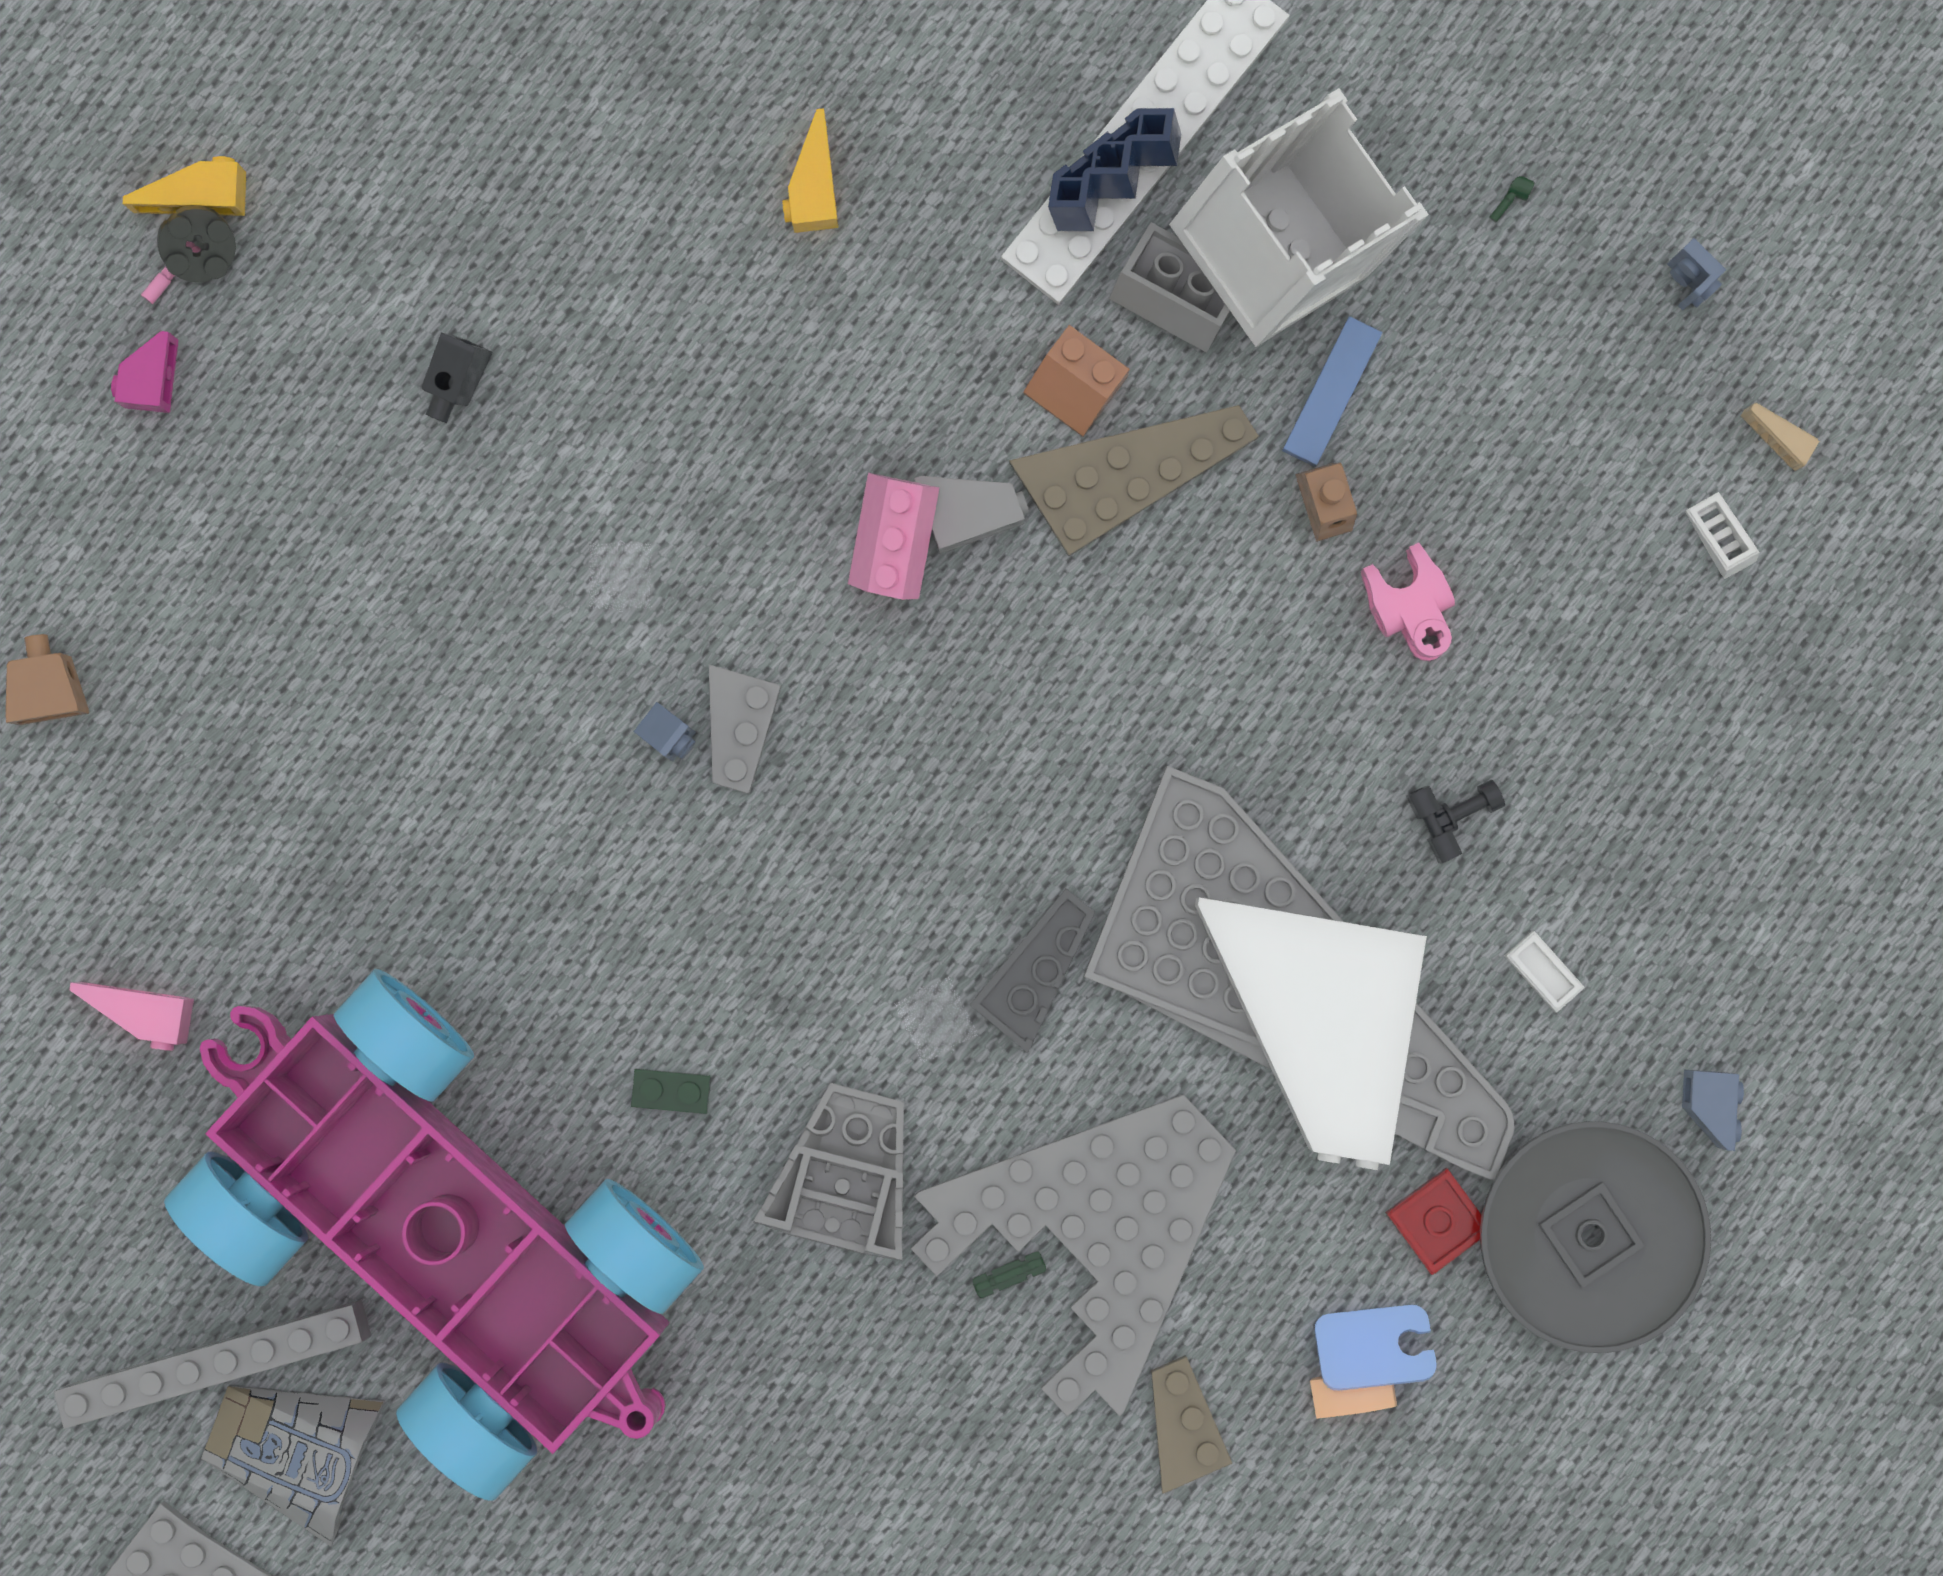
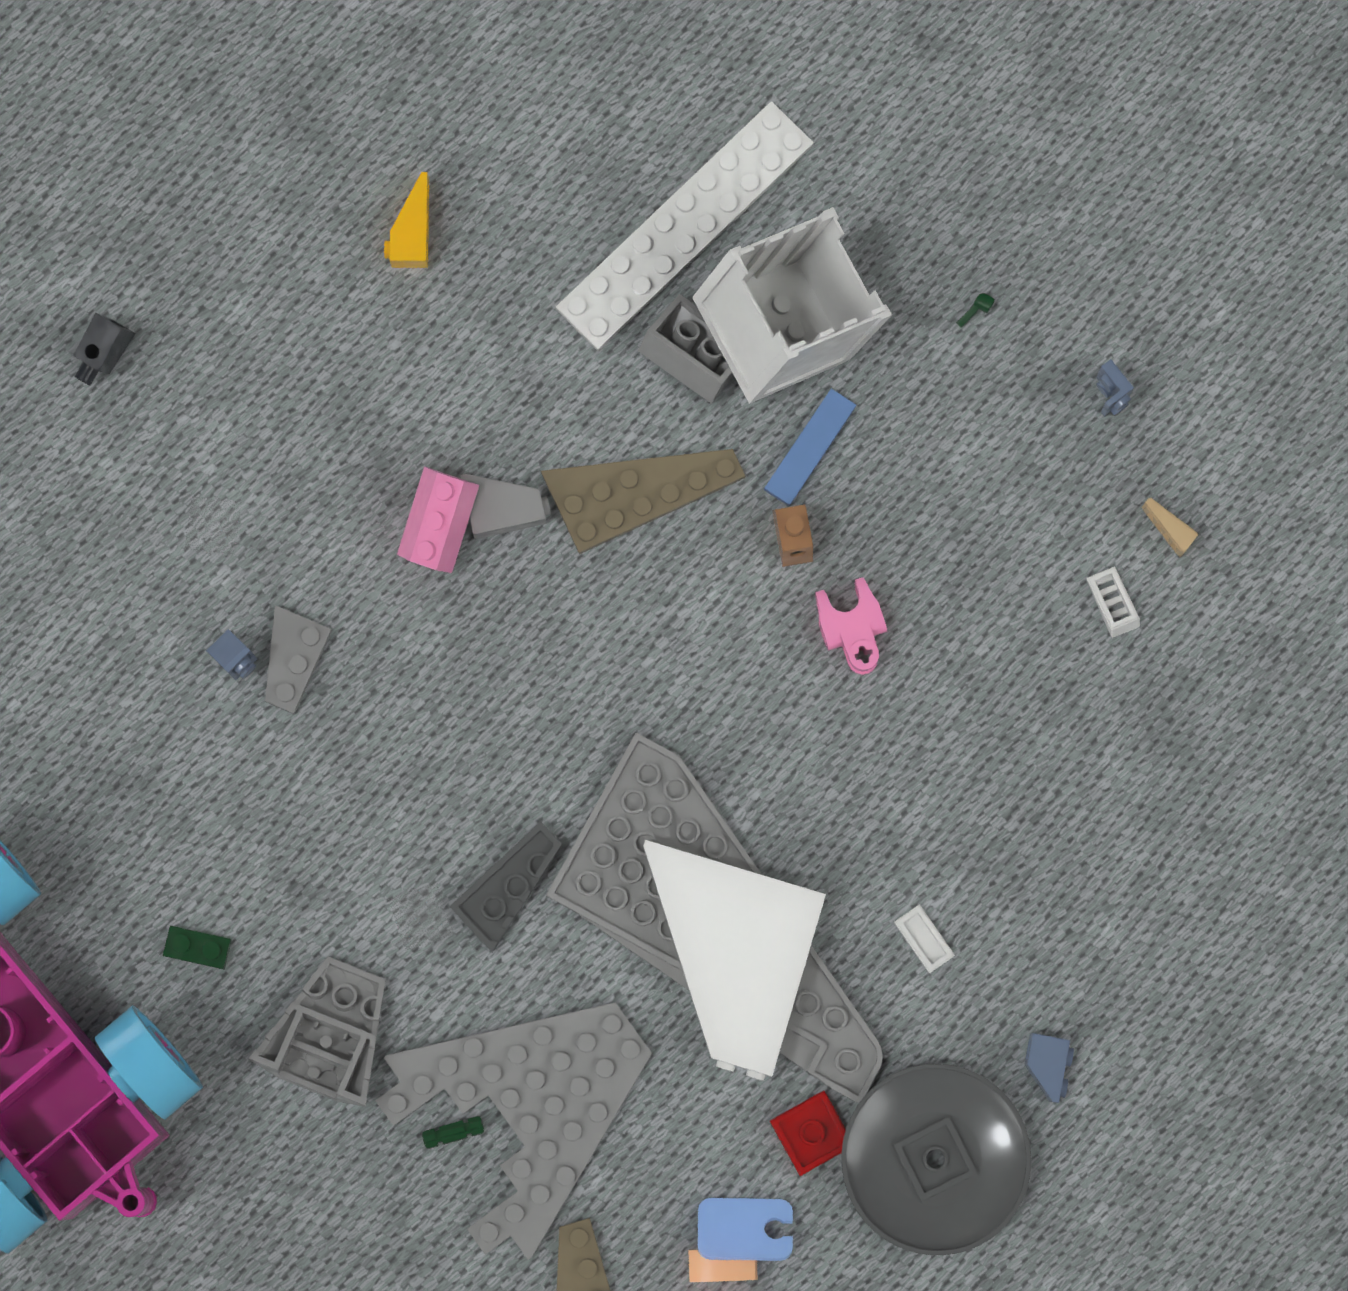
camera: 10 degrees right, 5 degrees down
nougat slope [1023,325,1130,437] -> none
dark blue brick [1048,108,1181,231] -> none
black bar [1406,779,1505,863] -> none

